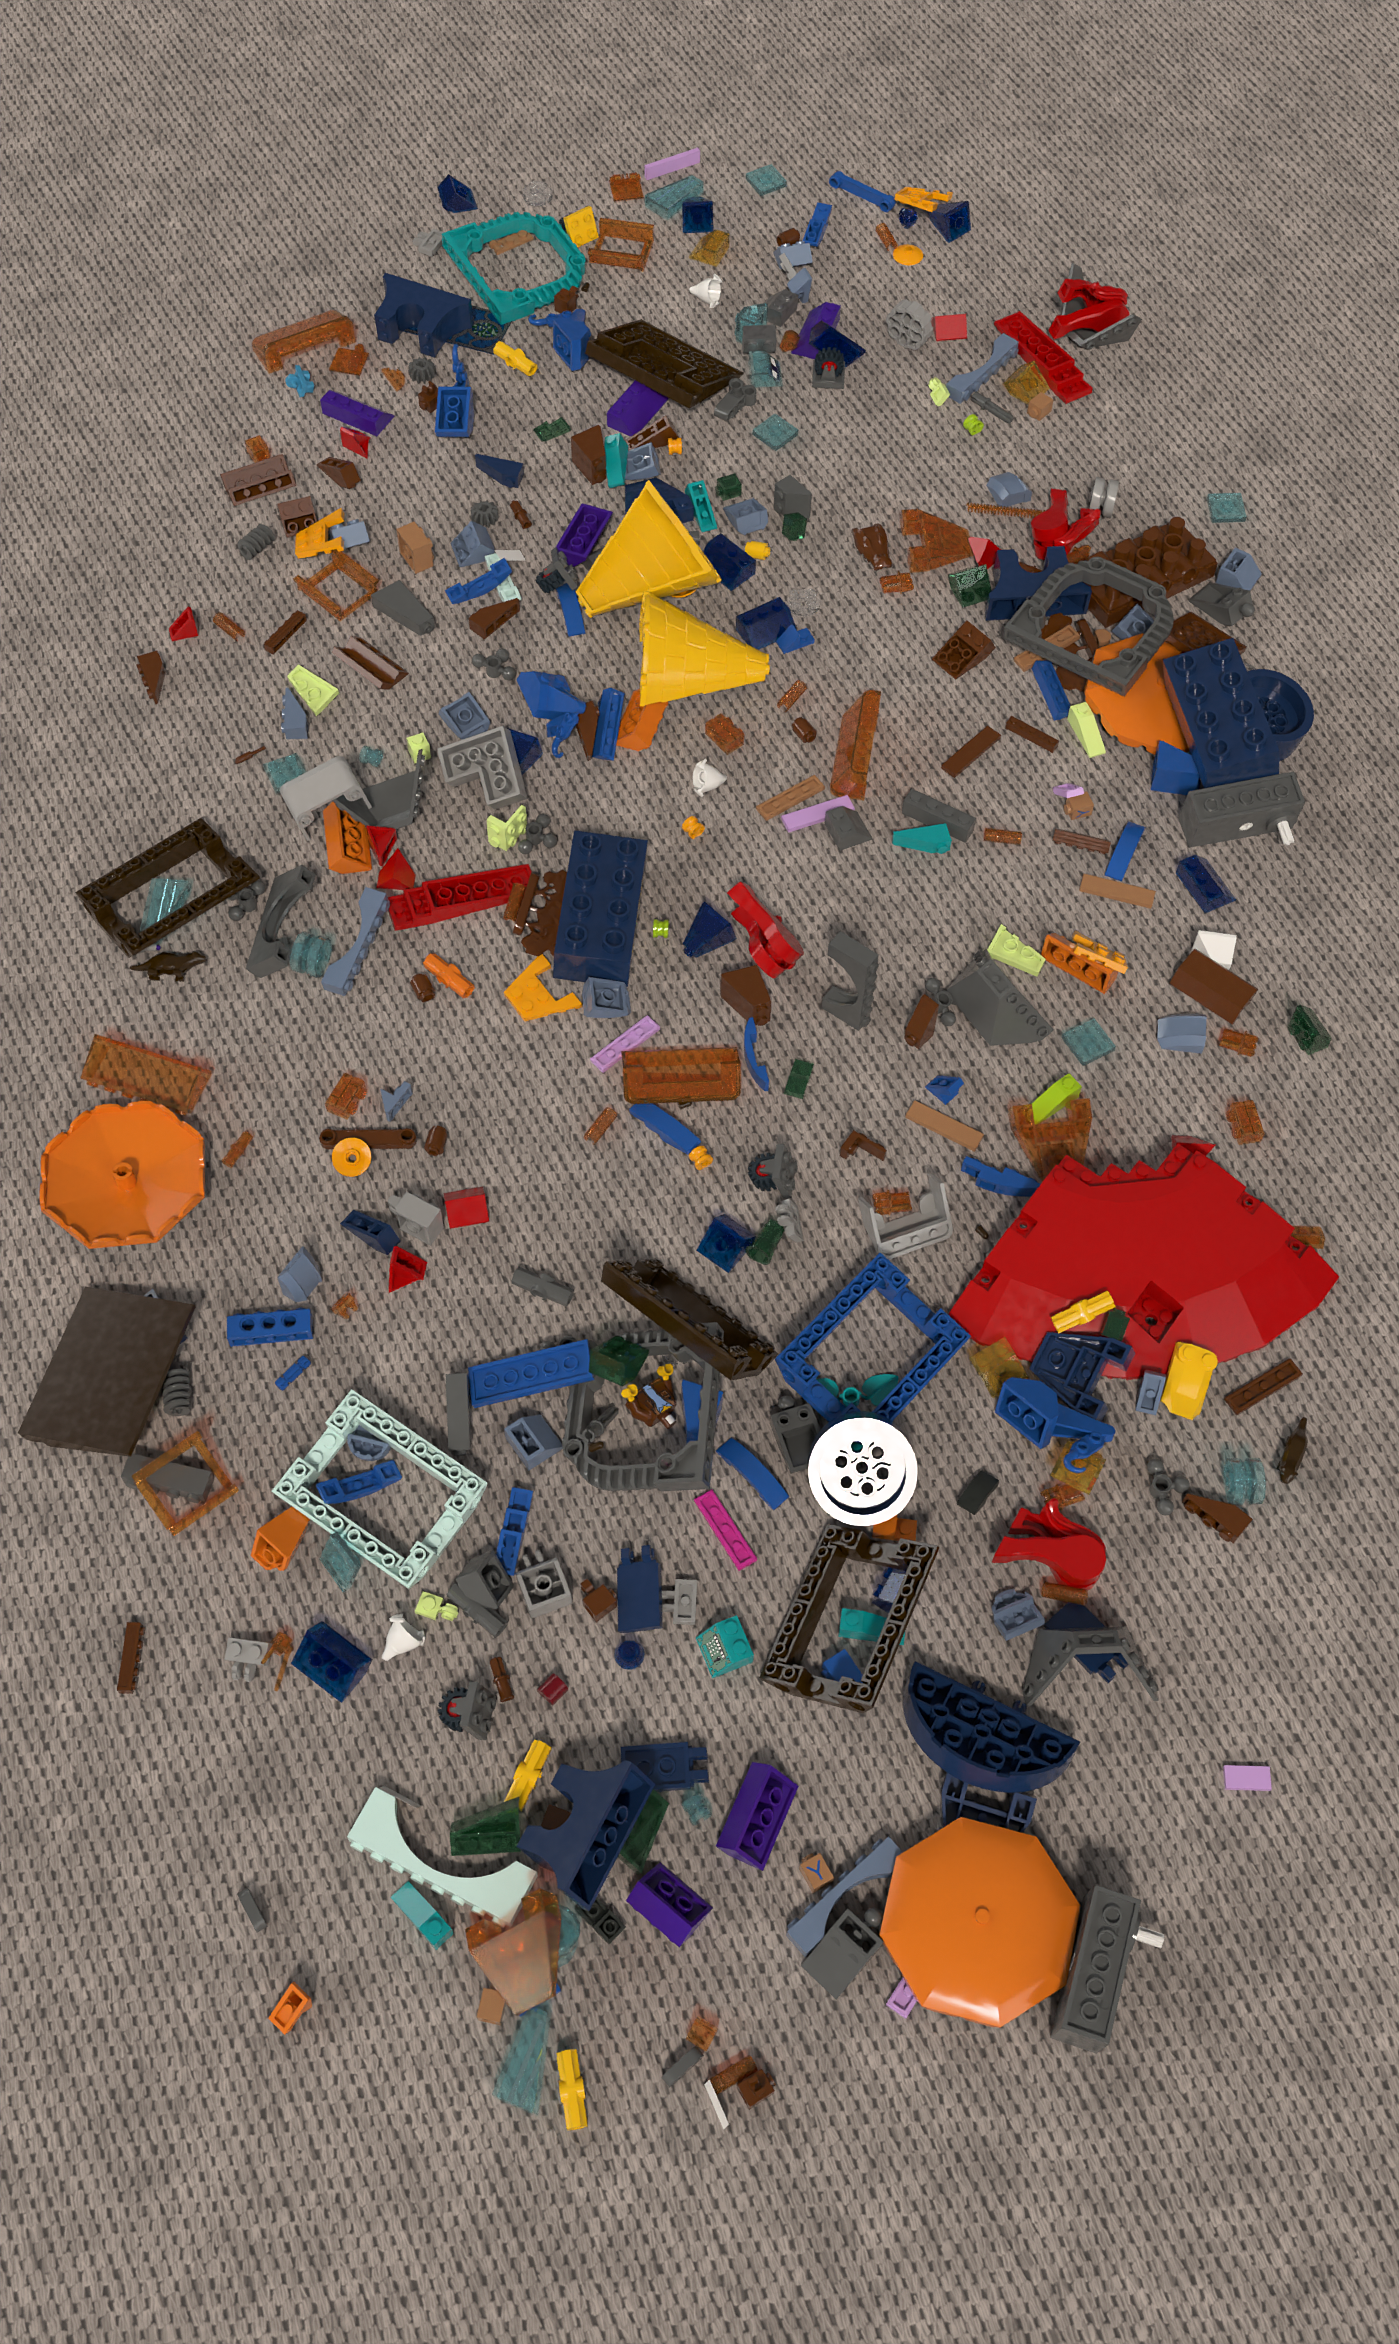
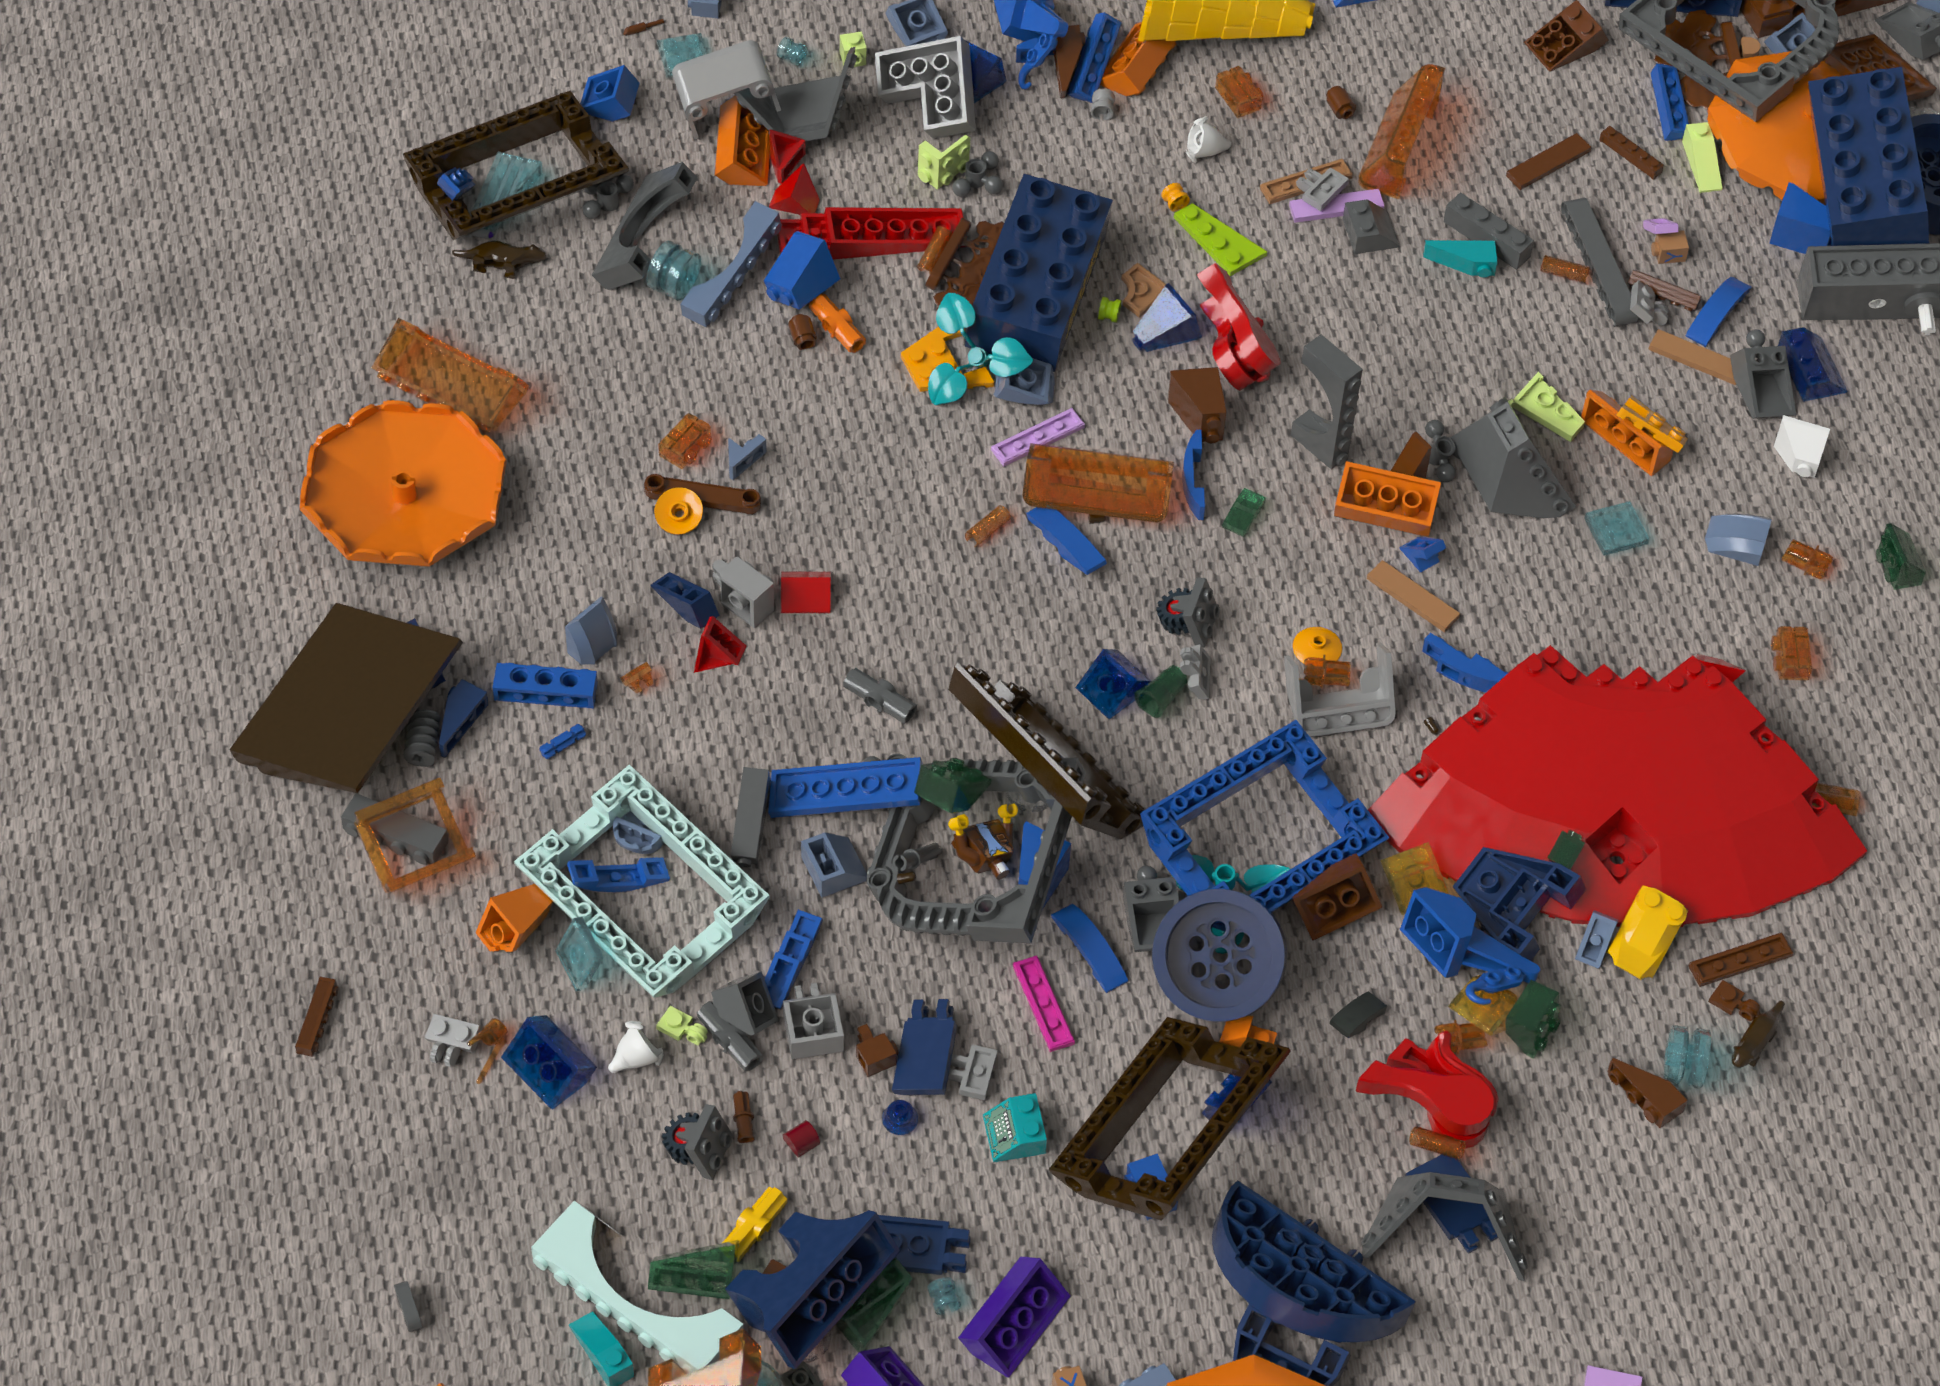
camera: 10 degrees right, 5 degrees down
clear orange axle [221,1131,253,1168] -> none
reddish brown brick [424,1126,448,1156] -> none
light orange wheel [689,1145,713,1170] -> none
clear orange piece [777,680,807,712] -> none
teal slope [838,1608,905,1645] -> none
reddish brown bracket [840,1130,887,1161] -> none
sand blue slope [992,1589,1045,1641] -> none
clear orange wedge [1008,1098,1092,1182] -> none
medium nougat tile [1014,624,1080,672] -> none
lime slope [1022,1073,1082,1127] -> none
yellow piece [1051,1291,1116,1333] -> none
dark grey piece [1147,1459,1190,1516] -> none
reddish brown slope [1169,949,1258,1024] -> none
none -> blue slope [437,168,476,201]
none -> dark blue slope [439,679,489,758]
none -> blue slope [580,65,640,121]
none -> blue slope [764,231,841,309]
none -> teal plant [928,293,1033,405]
none -> light grey wheel [1091,89,1115,120]
none -> medium nougat tile [1121,263,1172,318]
none -> lime wing [1174,203,1267,276]
none -> reddish brown slope [1292,853,1382,941]
none -> light orange dish [1293,627,1342,668]
none -> light grey hinge [1296,167,1349,211]
none -> orange slope [1334,461,1441,537]
none -> clear green slope [1506,980,1561,1059]
none -> dark grey beam [1561,198,1638,327]
none -> light grey hinge [1630,280,1669,326]
none -> reddish brown plate [1708,980,1760,1021]
none -> dark grey slope [1730,329,1796,419]

